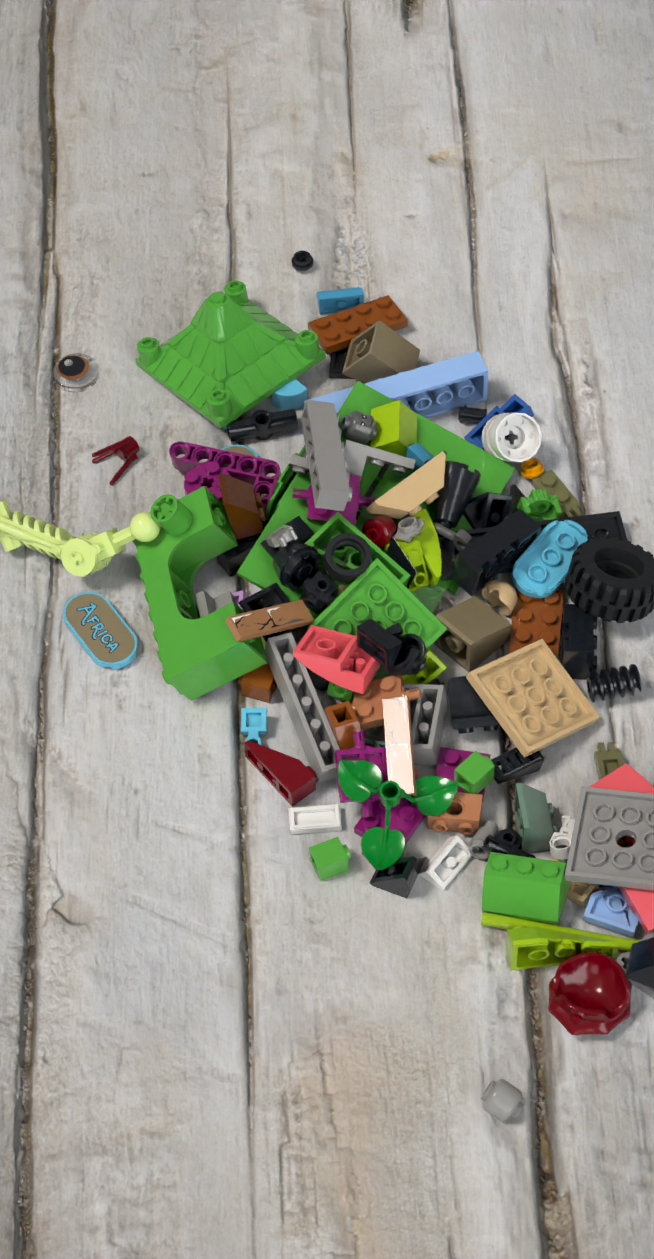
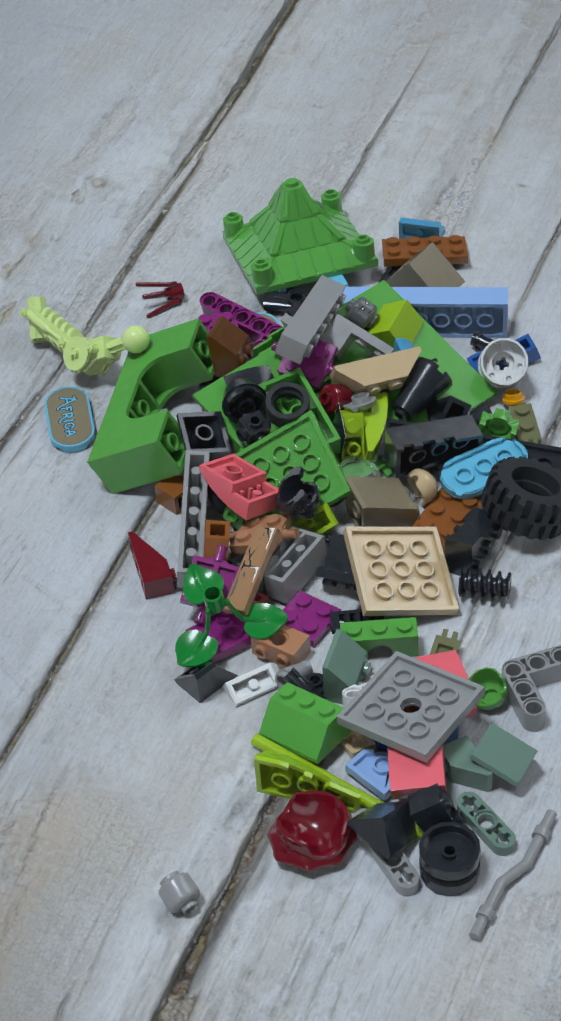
camera: 25 degrees right, 10 degrees down
clear tile [54,353,99,393] -> none
bright green piece [150,494,193,536] -> none
medium nougat tile [225,600,314,642] -> none
medium azure plate [241,708,267,745] -> none
light grey plate [264,525,298,548] -> none
white tile [288,804,342,835] -> none
black plate [291,251,313,271] -> none
bright green brick [309,837,351,881] -> none
black slope [357,619,402,670] -> none
dark grey bar [434,522,473,551] -> none
bright green brick [454,751,495,794] -> none
none -> bright green arch [340,617,419,660]

